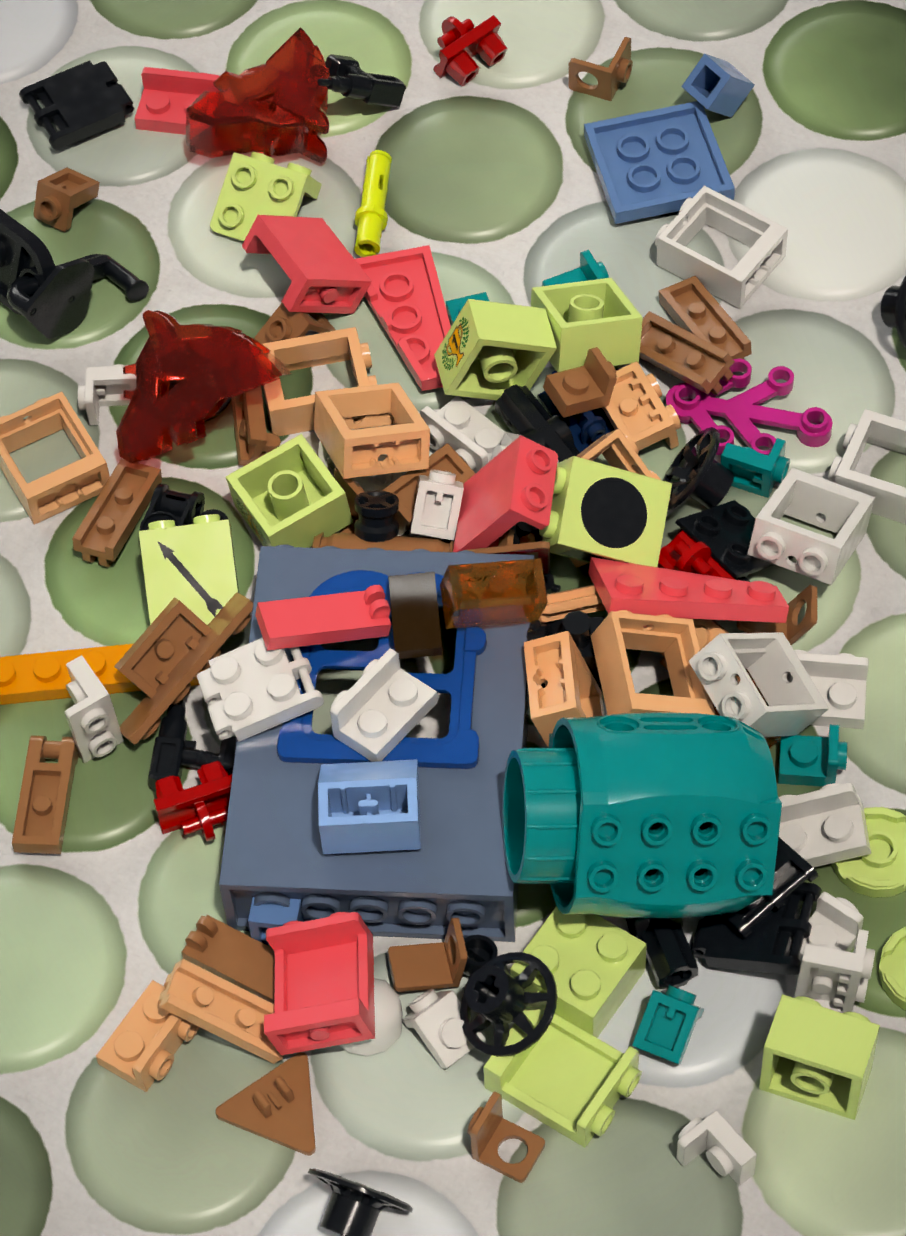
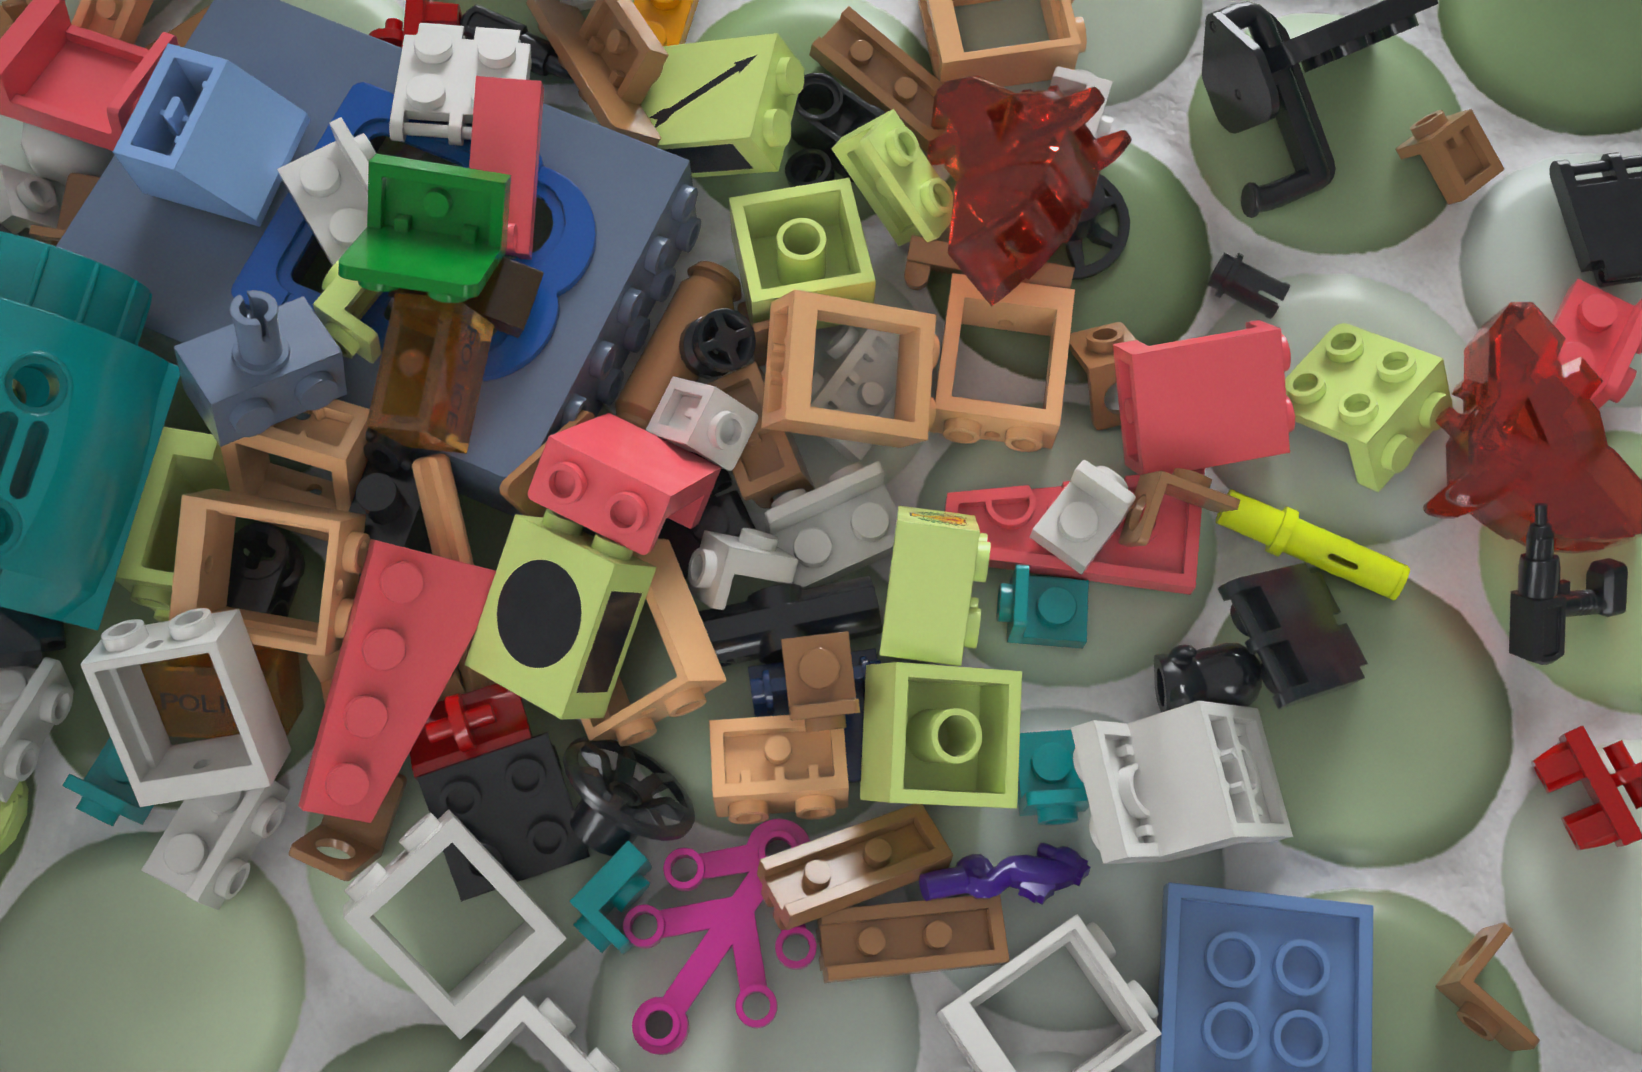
camera: 105 degrees right, 15 degrees up
none -> sand blue brick [174,290,347,447]
none -> yellowish green bracket [313,260,383,364]
none -> green bracket [338,153,511,303]
none -> yellowish green bracket [831,109,961,246]
none -> dark purple animal [919,843,1091,905]
none -> white bracket [1030,460,1136,575]
none -> white bracket [1071,701,1293,864]
none -> medium nougat bracket [1119,468,1241,547]
none -> black animal [1154,643,1262,713]
none -> black pin [1207,252,1290,319]
none -> black plate [1218,562,1368,710]

